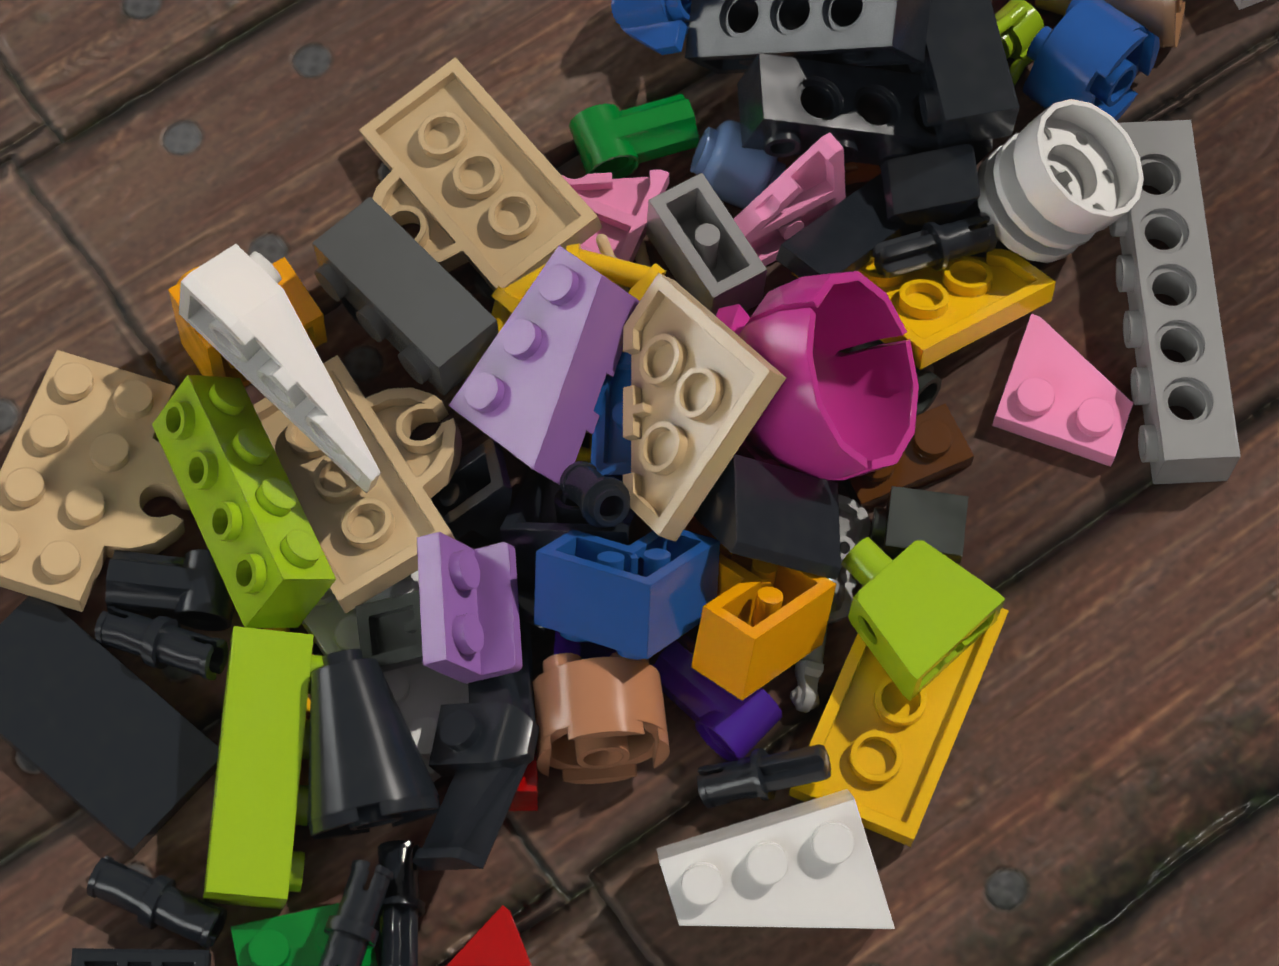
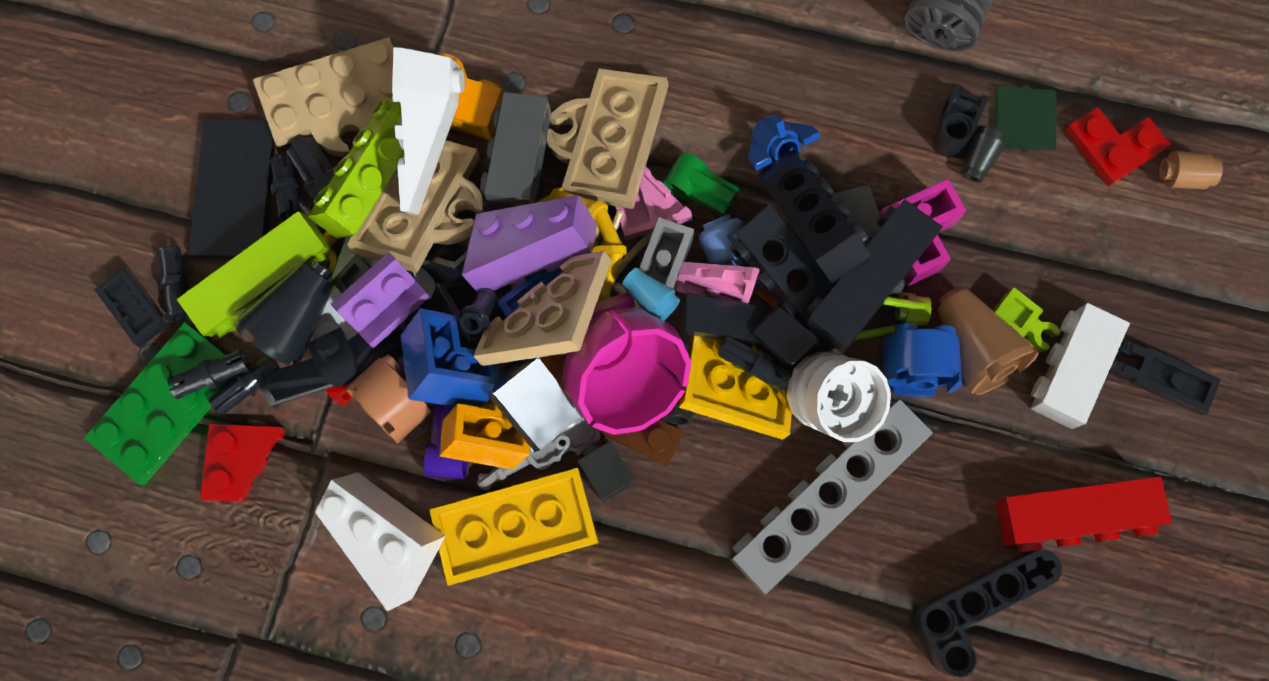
camera: 60 degrees right, 10 degrees up
black axle [697,744,831,808] -> none
lime torso [841,537,1005,701] -> none
bright pink wing [992,314,1133,467] -> none
none -> medium azure cone [622,268,680,321]

